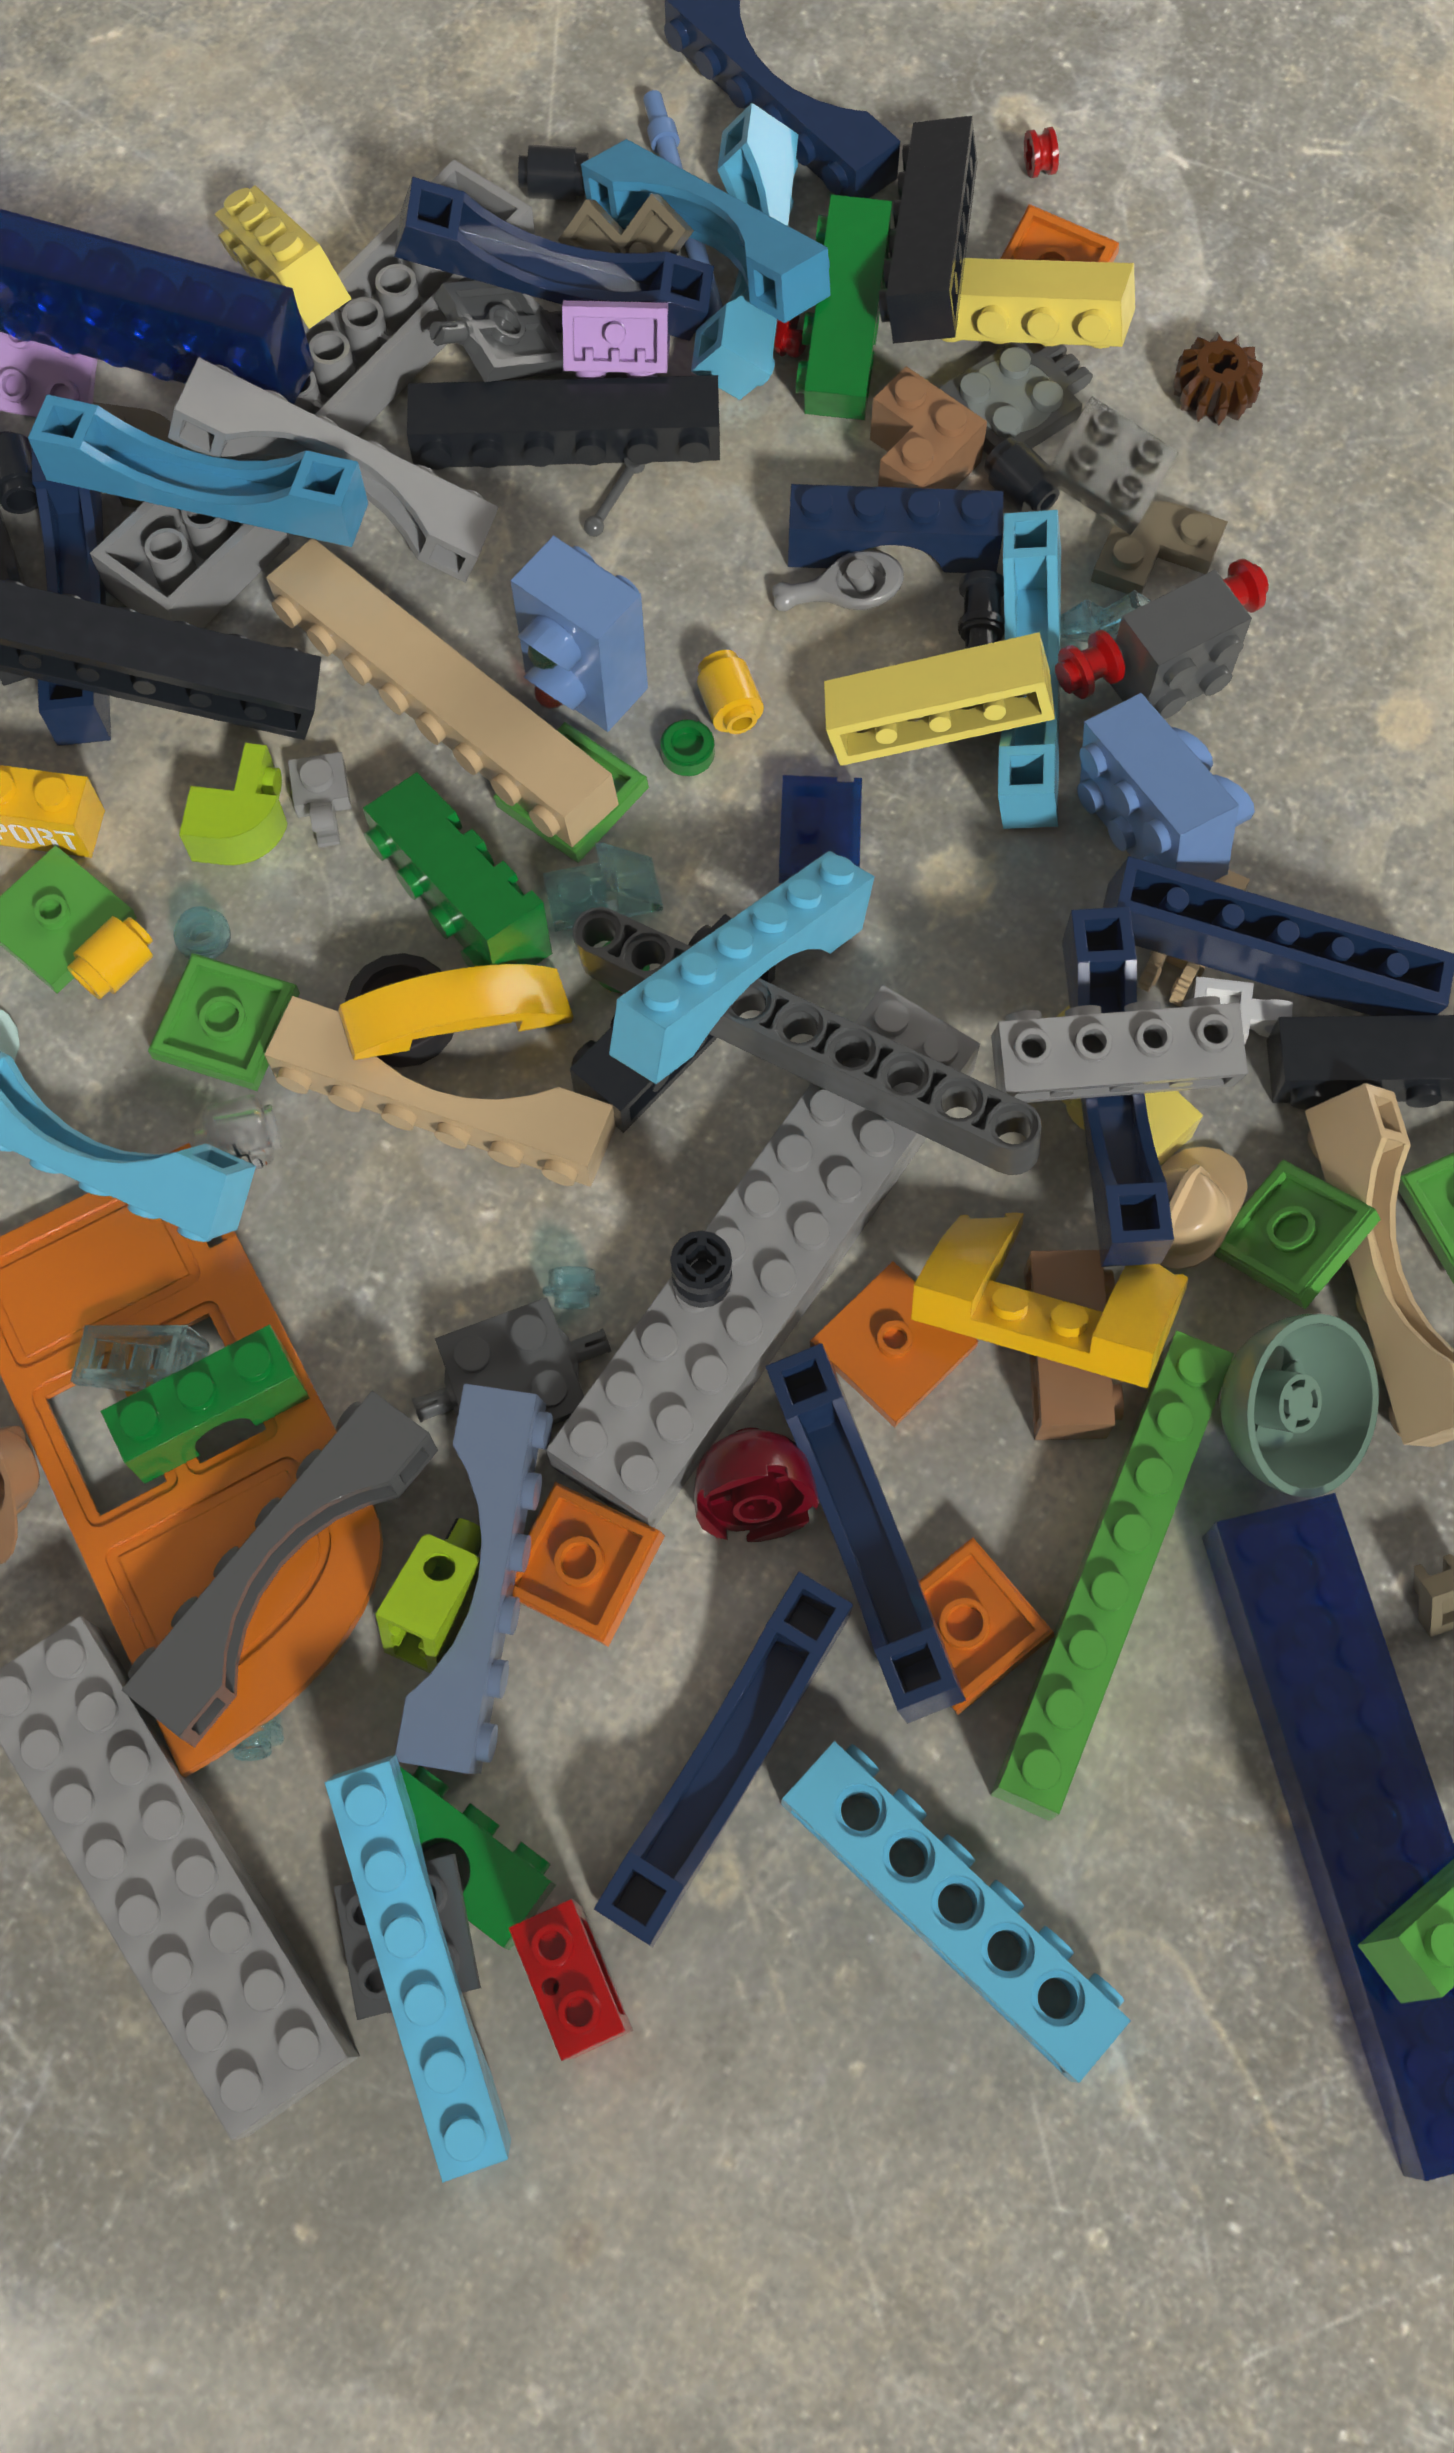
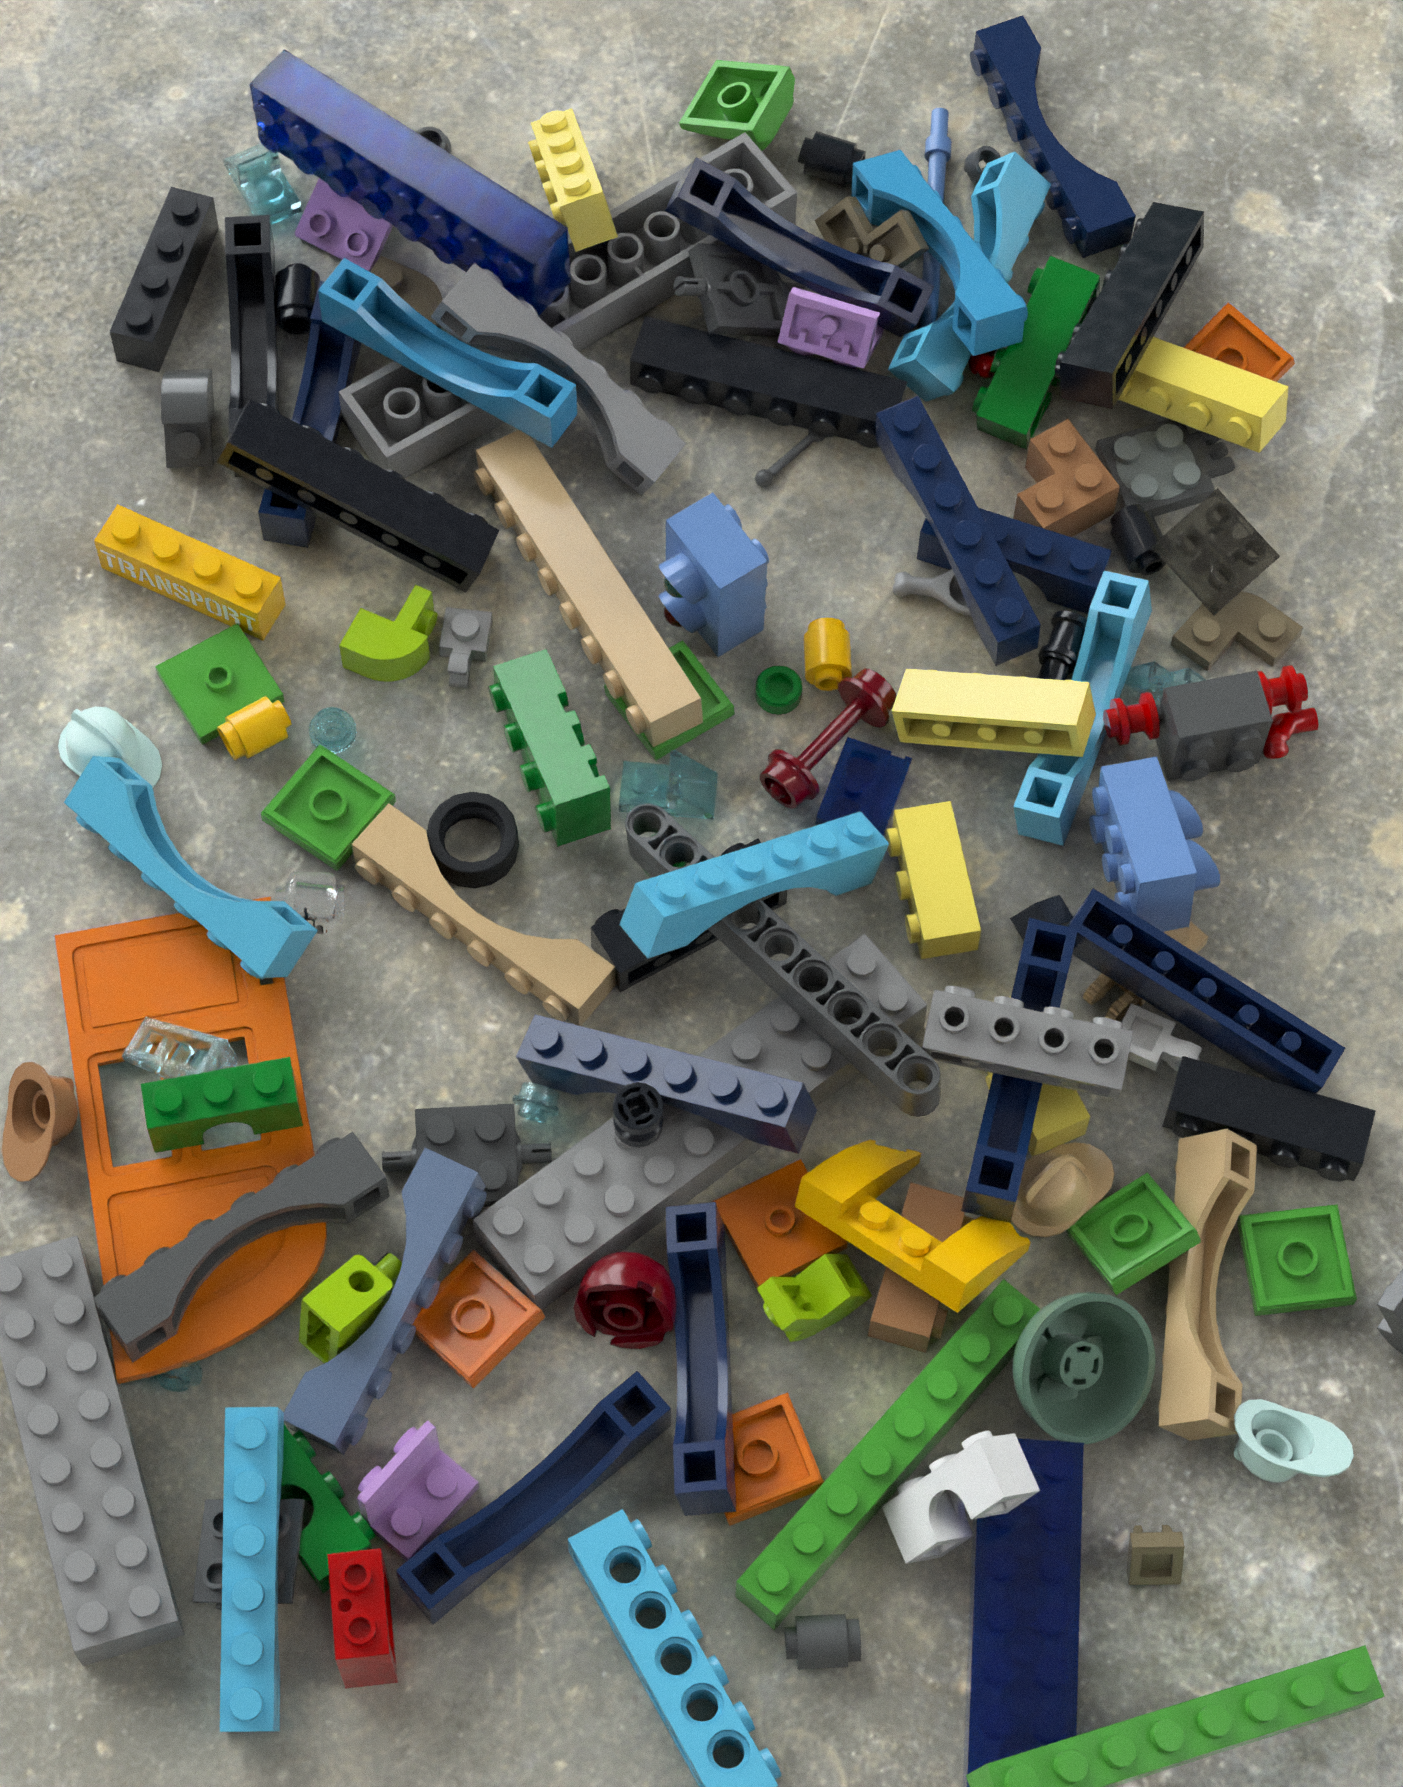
camera: 15 degrees right, 5 degrees down
yellow slope [338,964,573,1060] -> none
red bush [1024,127,1059,178] -> none
reddish brown gear [1173,332,1263,426] -> none
none -> lavender bracket [357,1421,479,1561]
none -> arch [516,1014,817,1154]
none -> bright green slope [679,60,795,151]
none -> lime brick [757,1254,872,1342]
none -> dark red piece [759,668,897,809]
none -> dark grey brick [785,1614,861,1670]
none -> dark blue arch [876,396,1041,666]
none -> white arch [882,1431,1040,1564]
none -> light yellow brick [885,801,981,959]
none -> dark grey hinge [964,146,1001,183]
none -> black piece [1010,895,1073,941]
none -> red arm [1263,707,1319,759]

